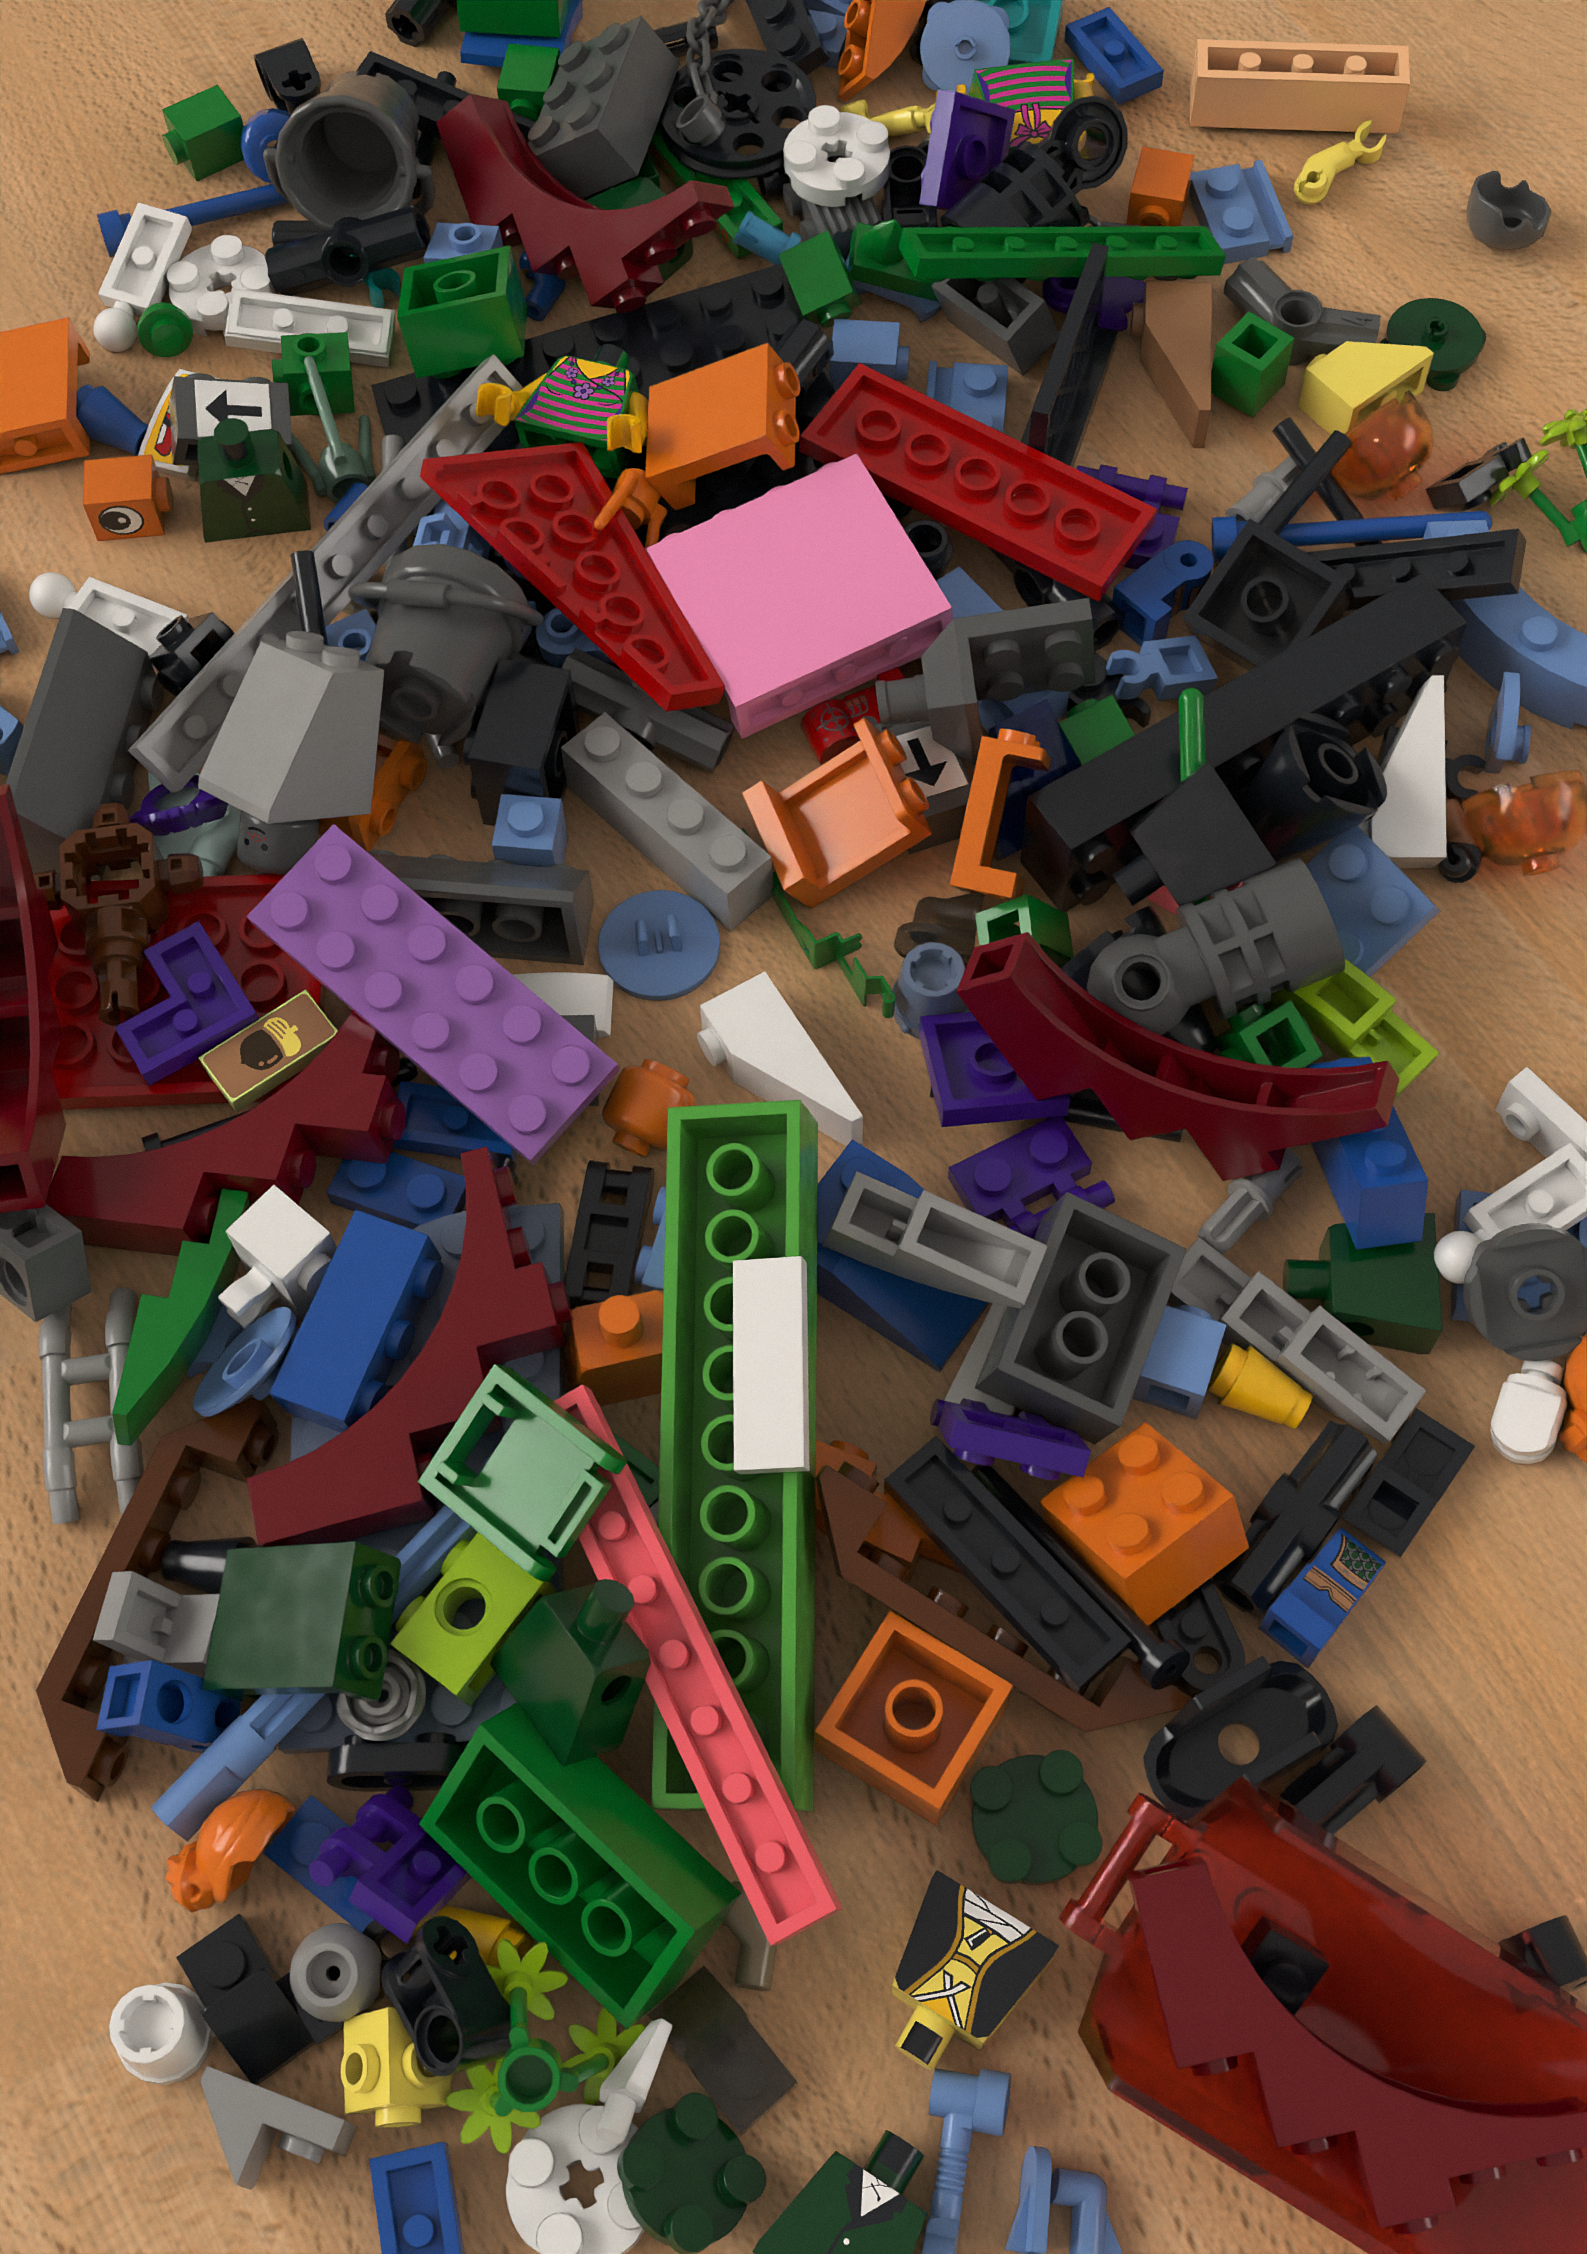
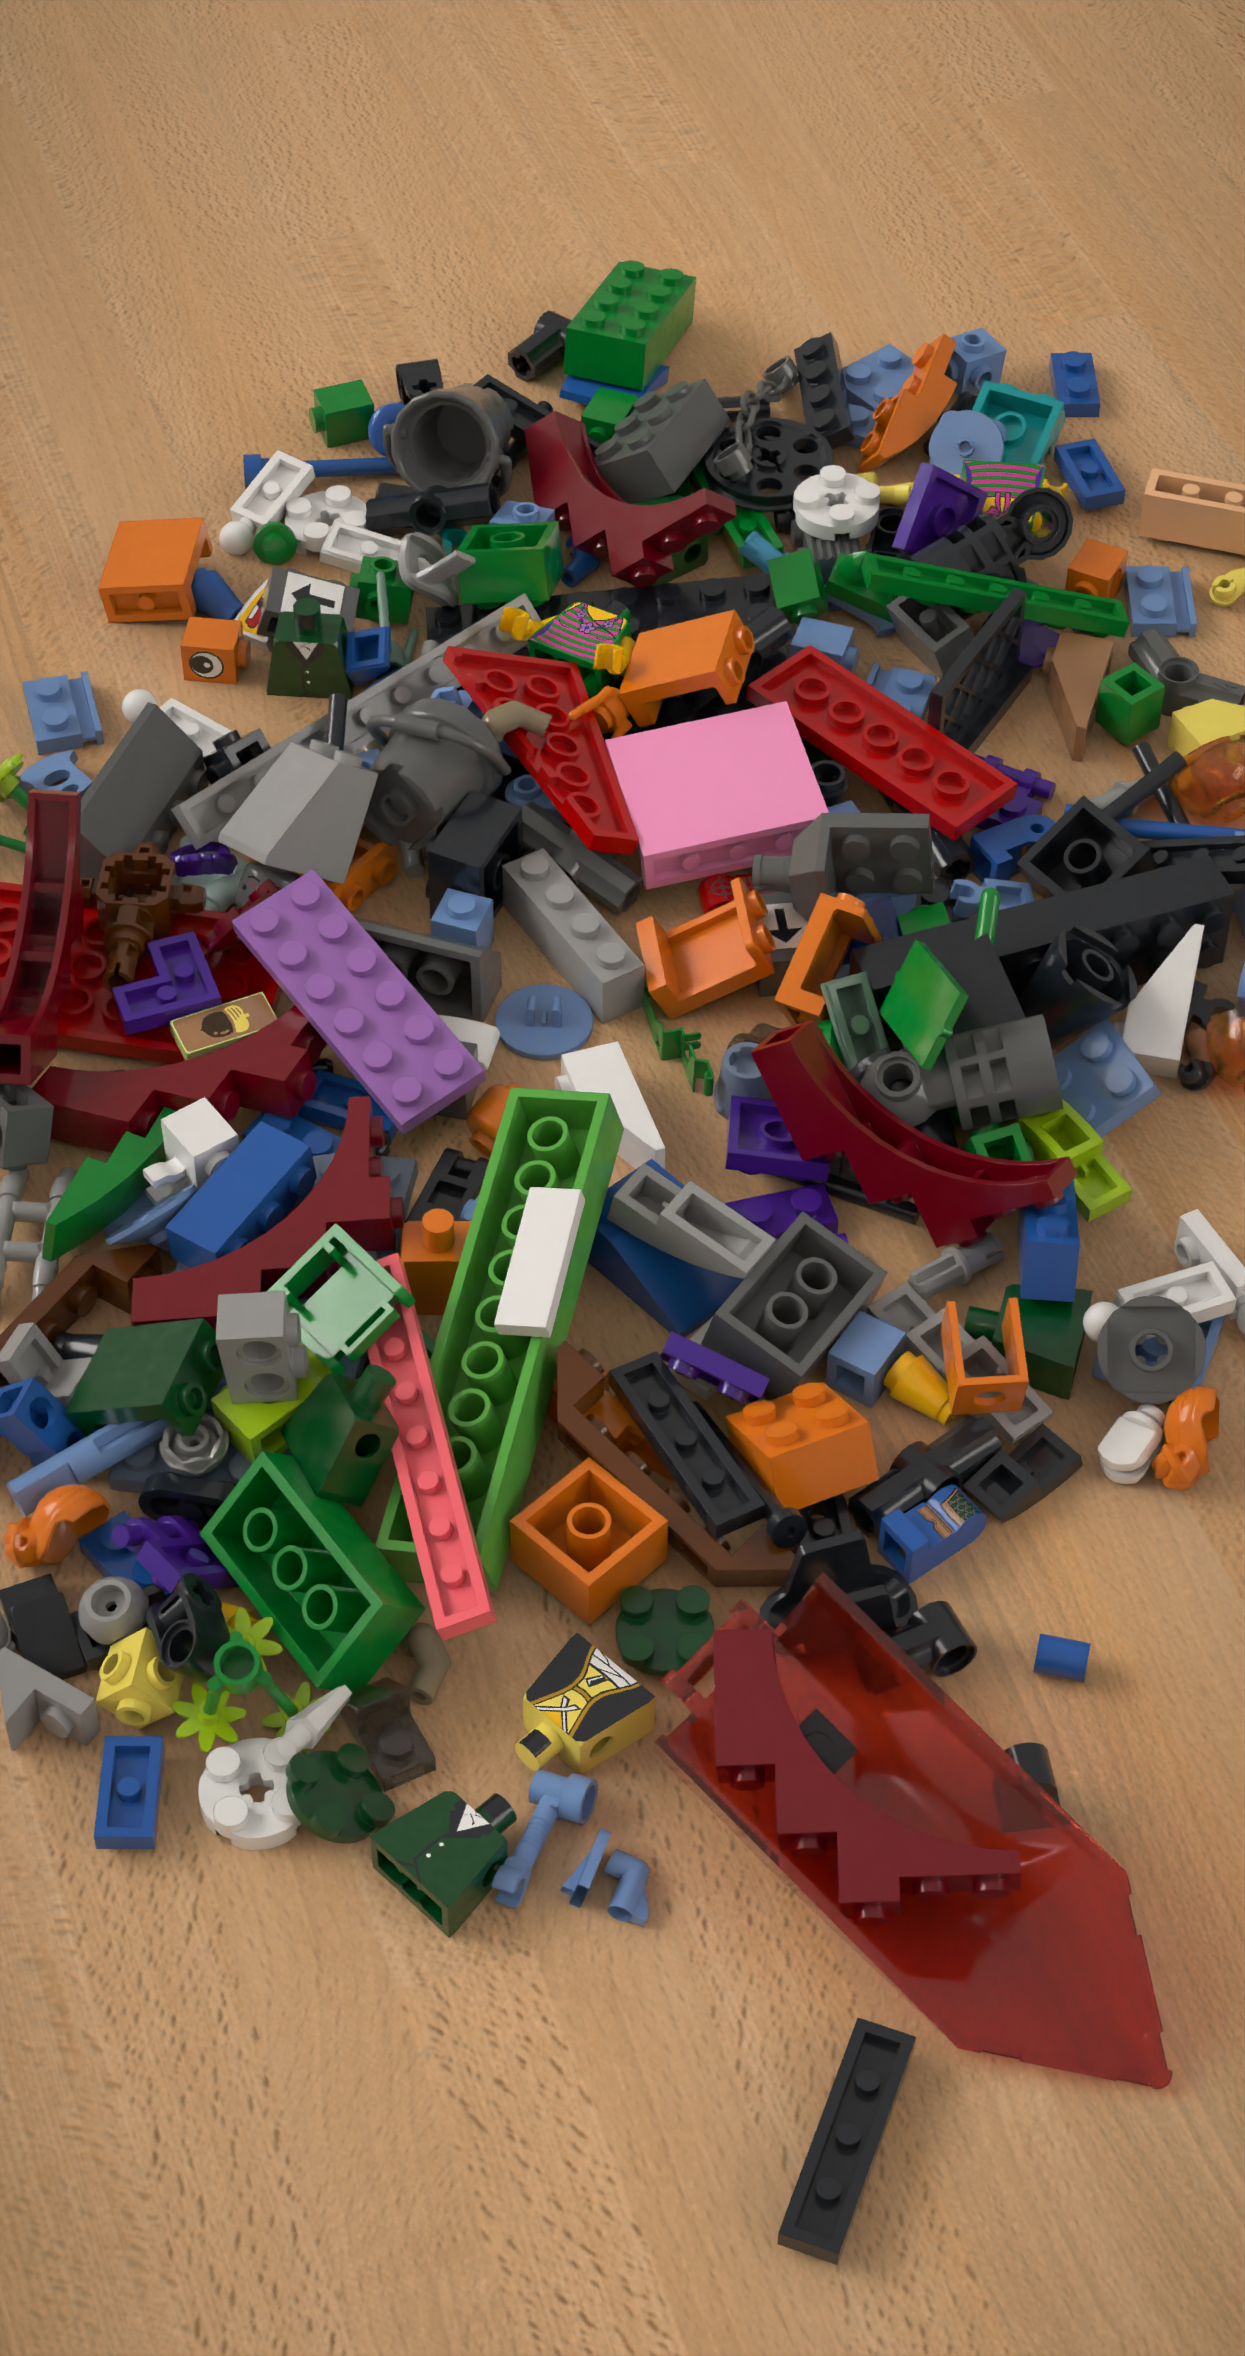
camera: 10 degrees right, 15 degrees down
none -> dark red dish [200,879,281,955]
none -> light grey brick [216,1291,309,1404]
none -> blue slope [345,626,391,686]
none -> light grey piece [398,532,476,608]
none -> dark tan arm [482,700,552,743]
none -> sand green slope [820,971,890,1071]
none -> green piece [879,940,969,1071]
none -> orange piece [941,1297,1029,1415]
none -> blue hinge [1033,1633,1091,1682]

